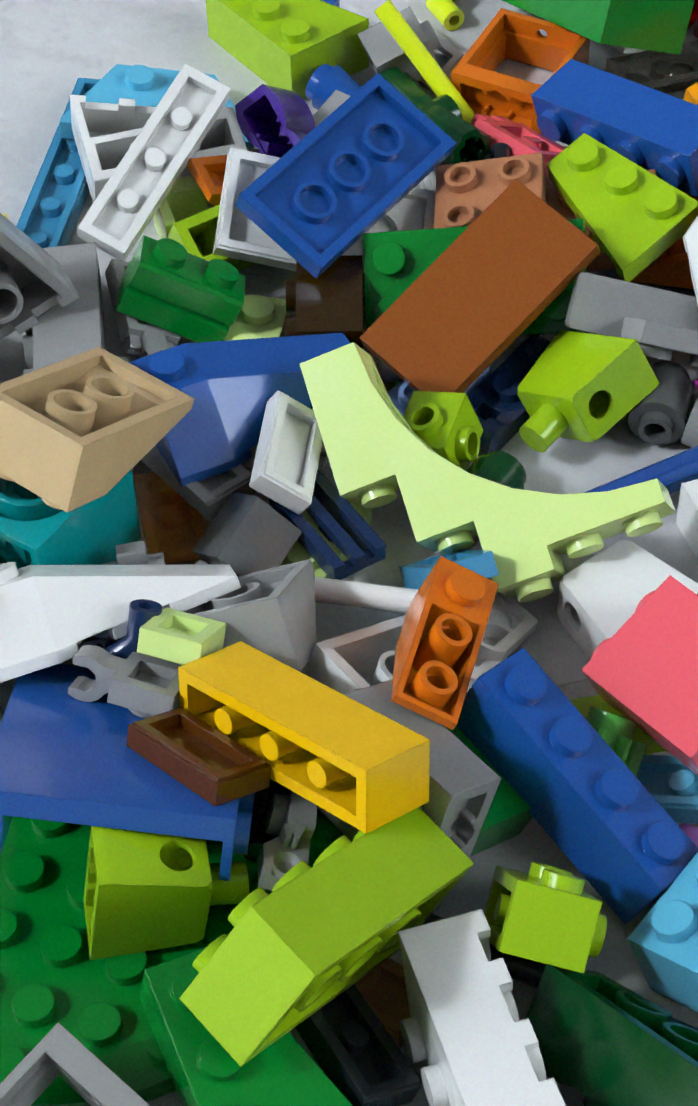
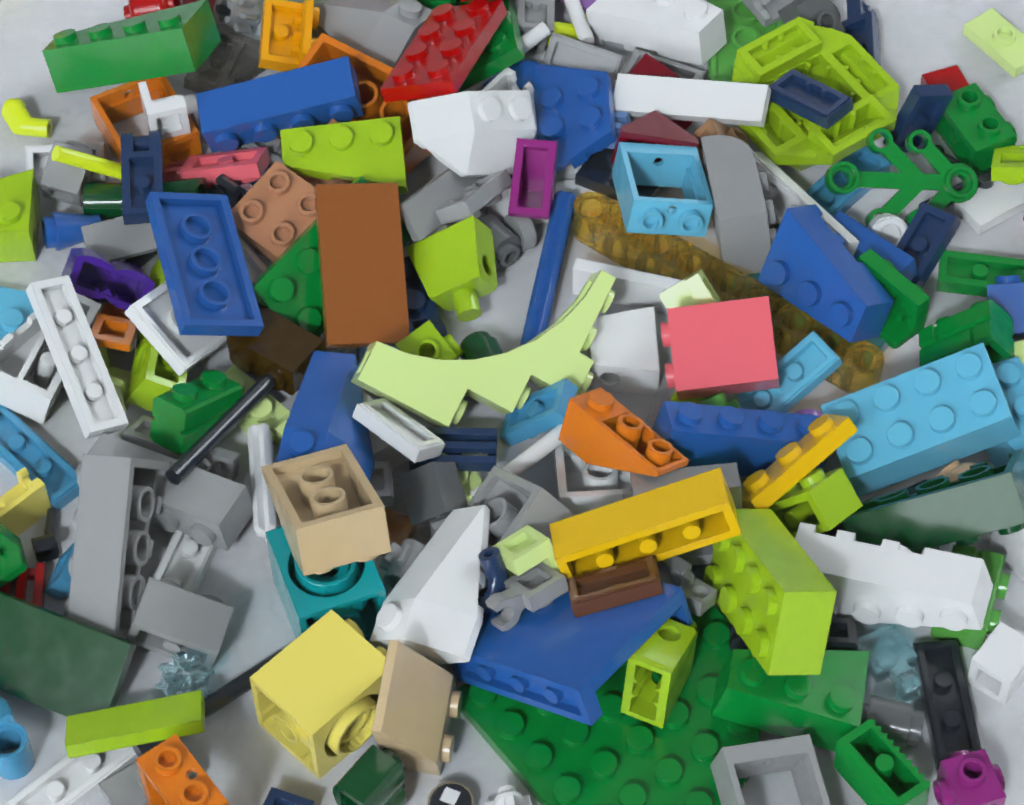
camera: 55 degrees left, 5 degrees up
none -> dark blue plate [121,130,164,225]
none -> white panel [138,81,191,139]
none -> black bar [166,374,276,485]
none -> yellow plate [741,414,858,509]

